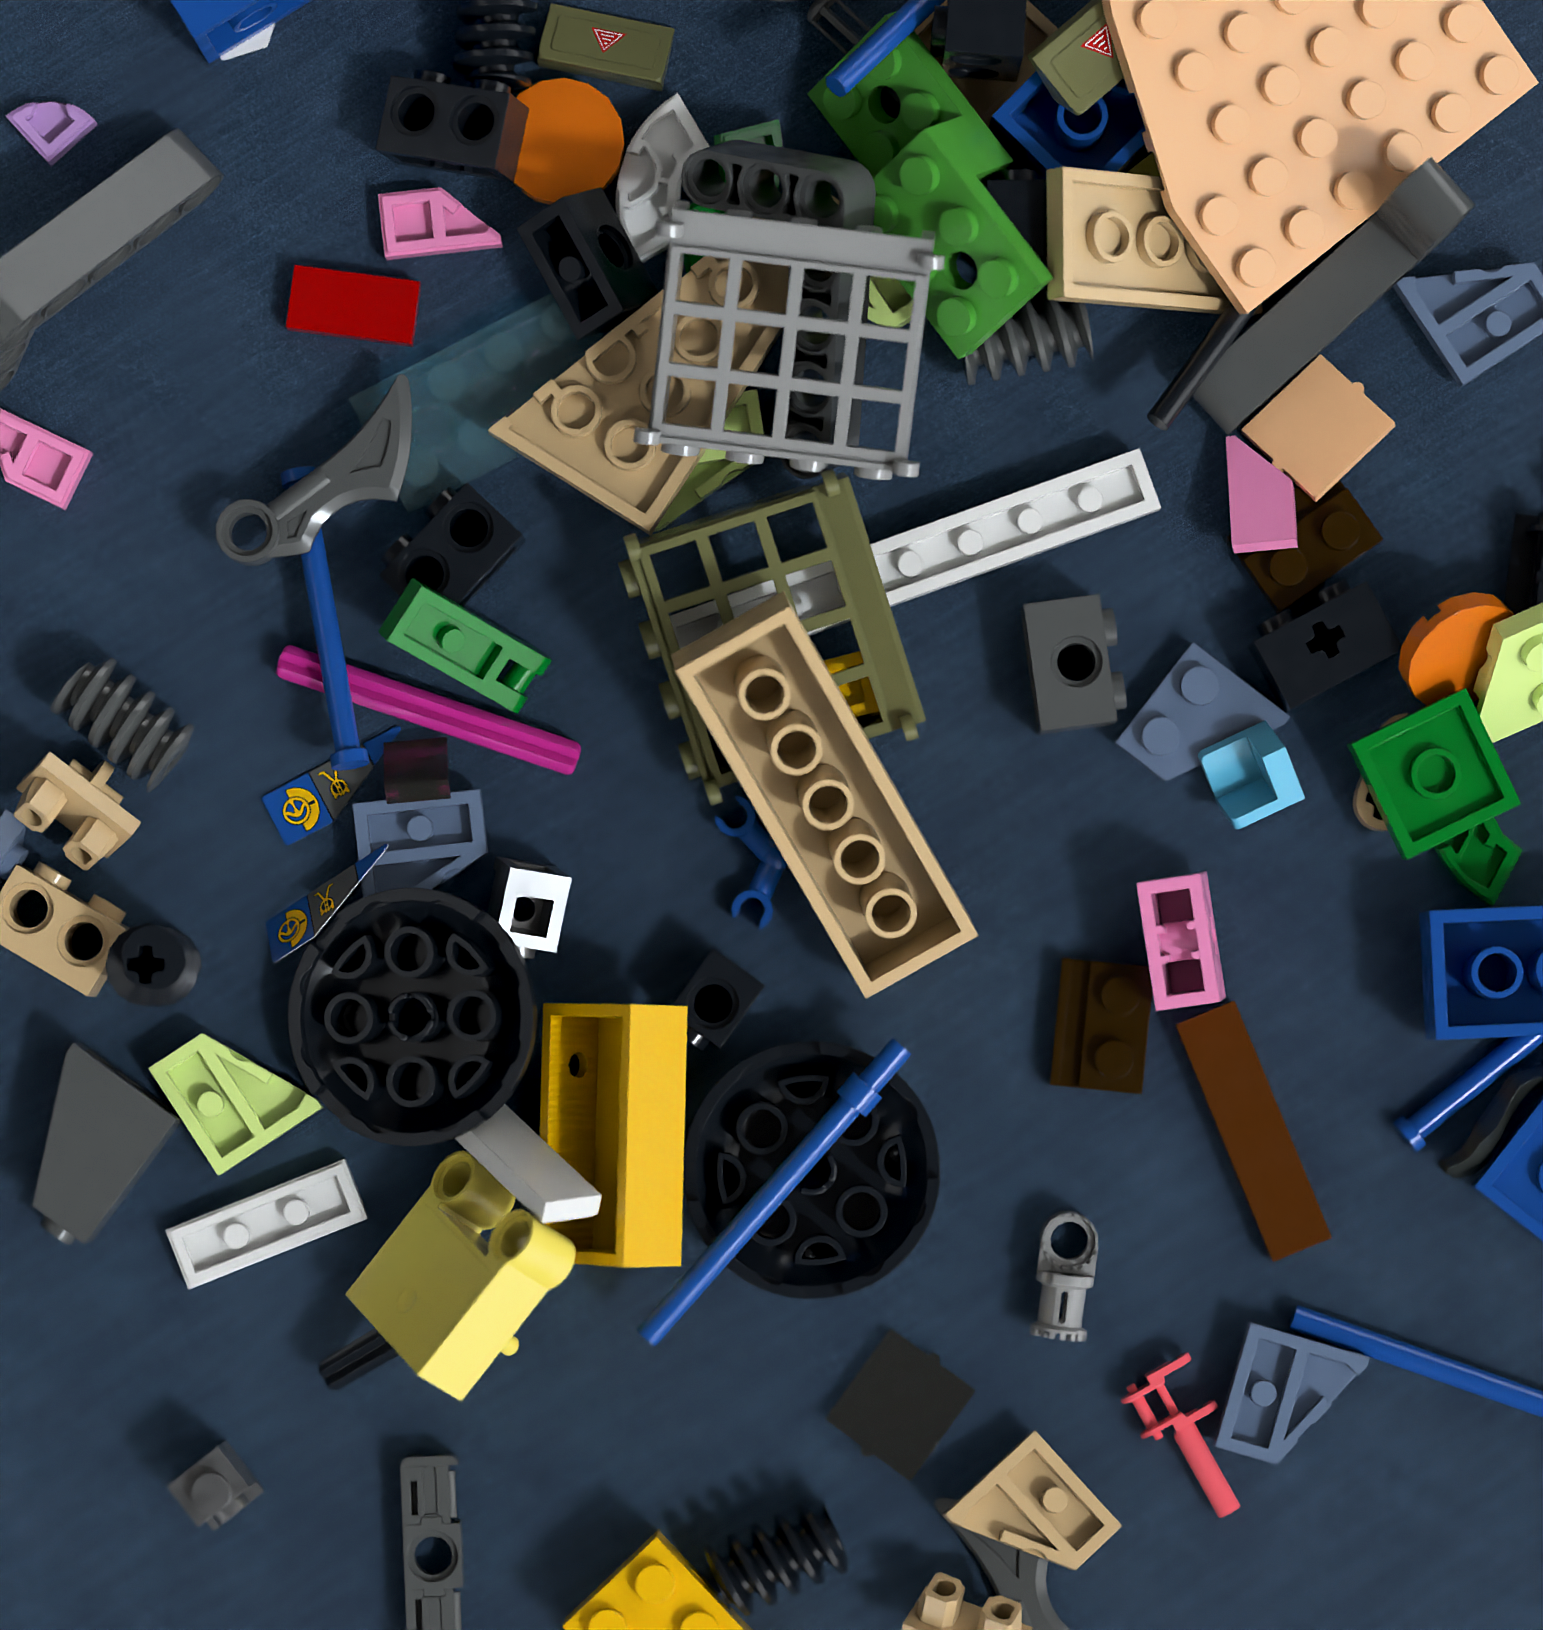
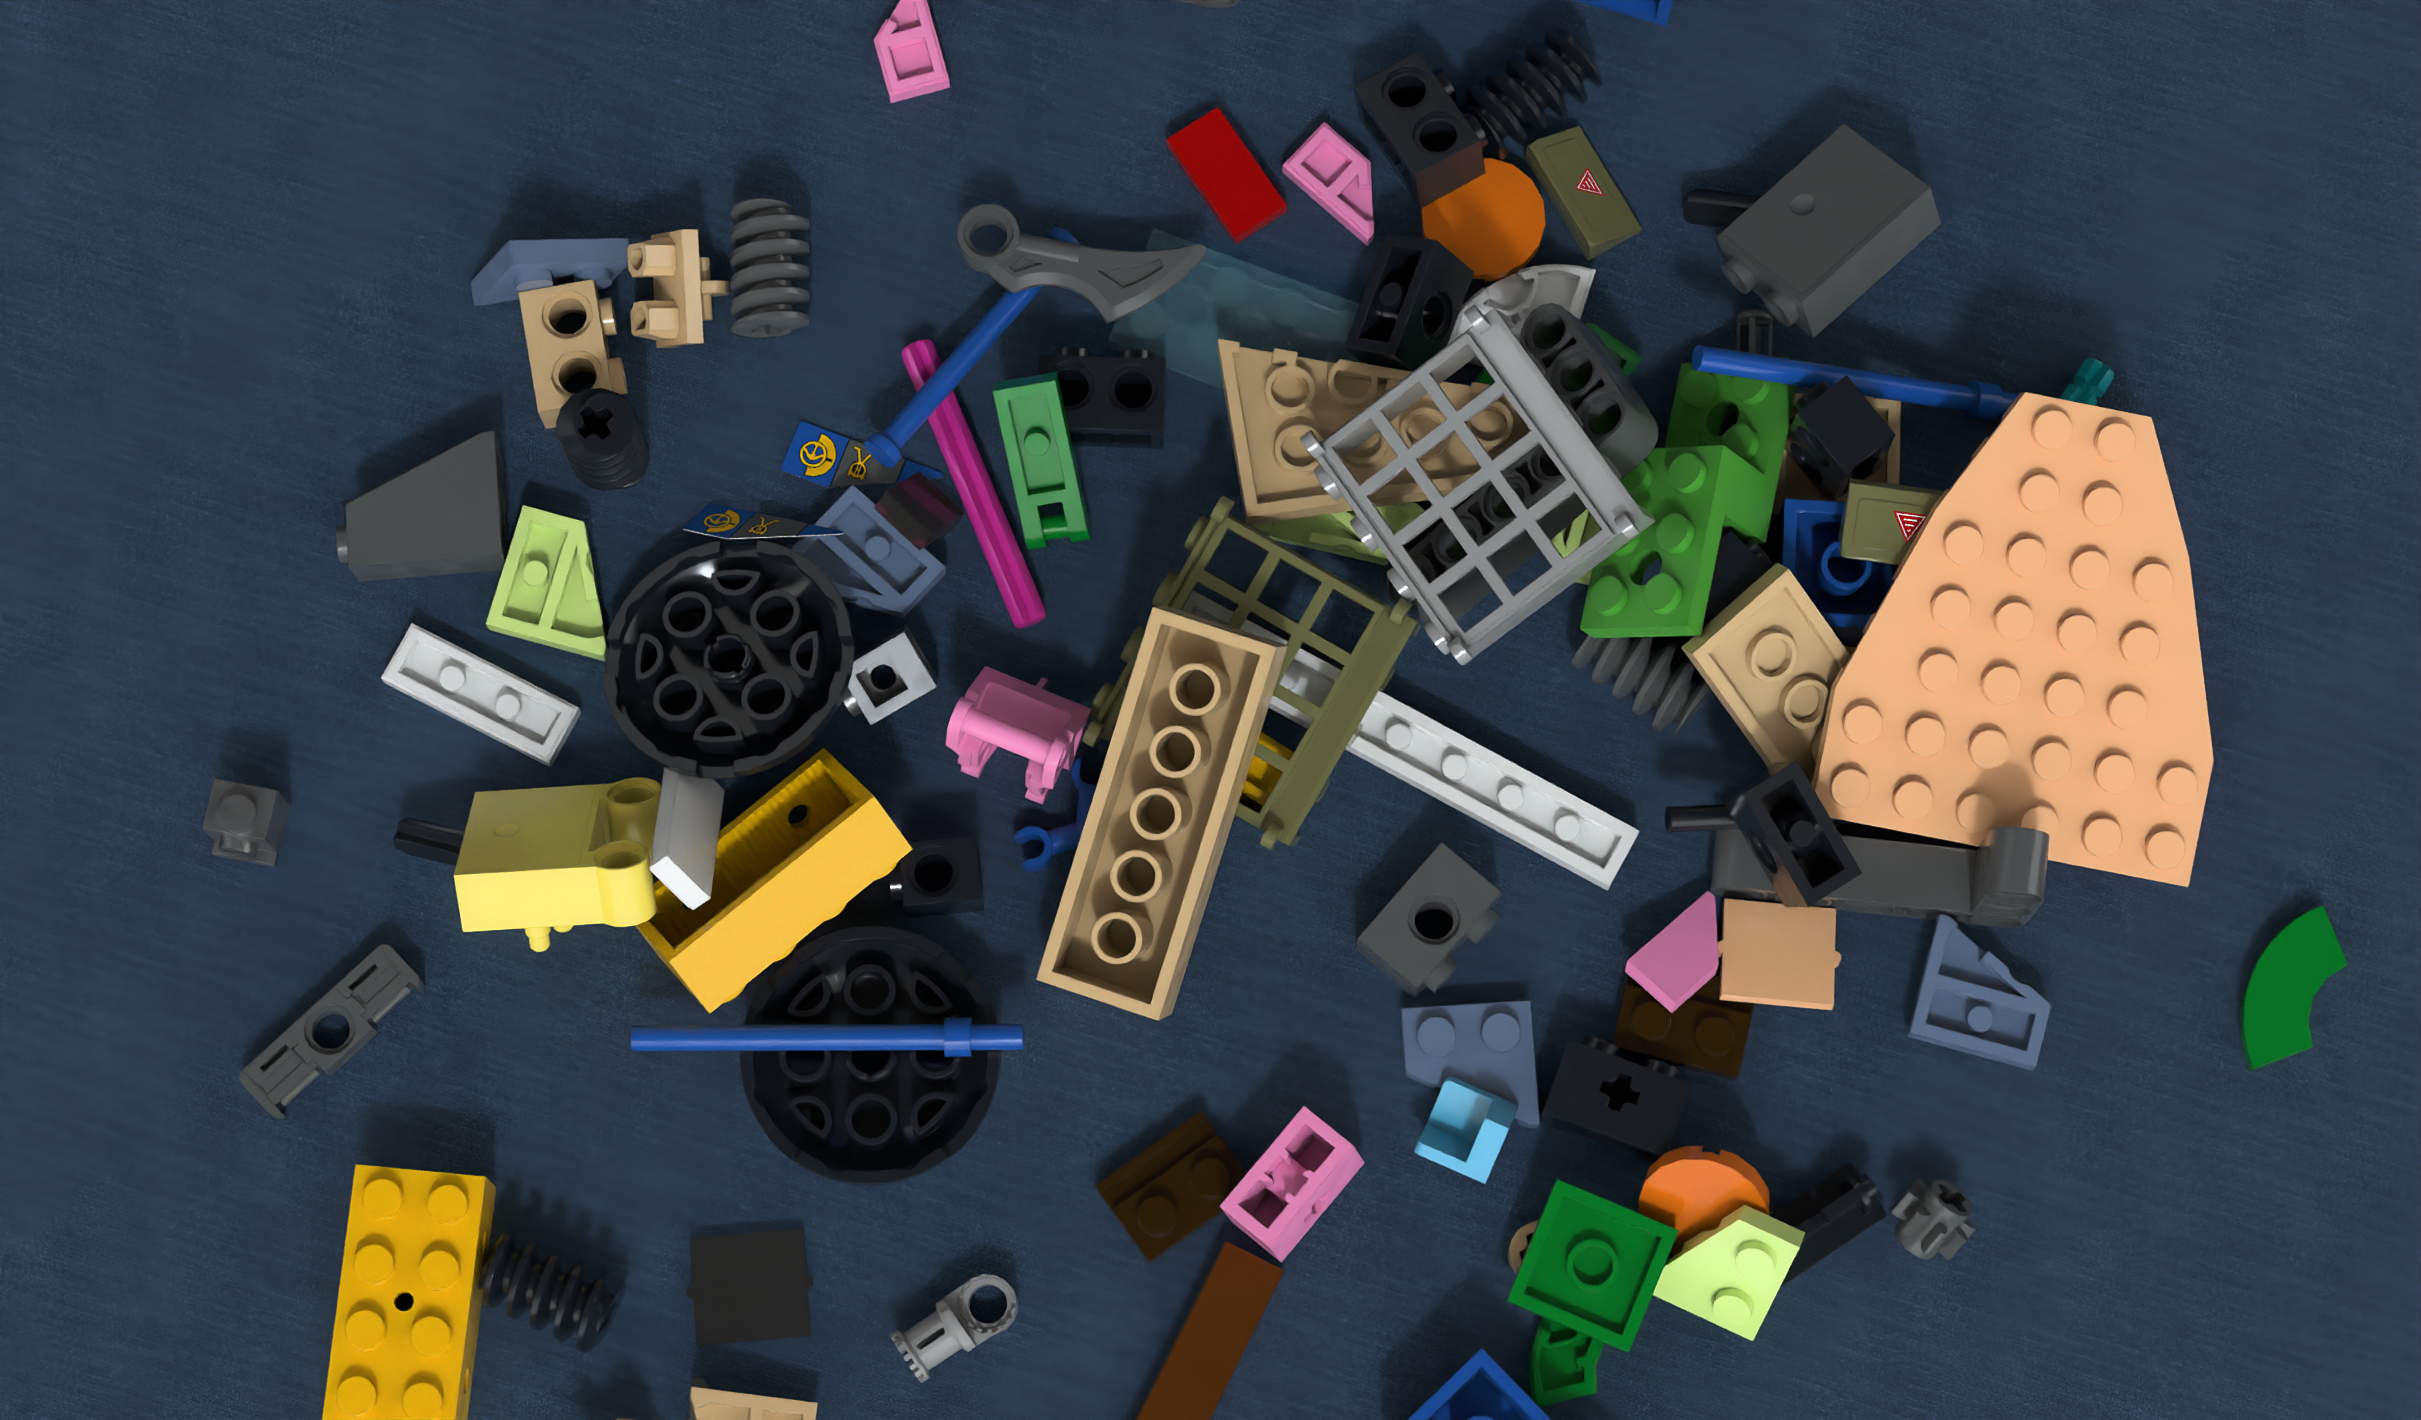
camera: 50 degrees right, 10 degrees down
none -> bright pink piece [946,666,1091,805]
none -> black brick [1721,760,1862,907]

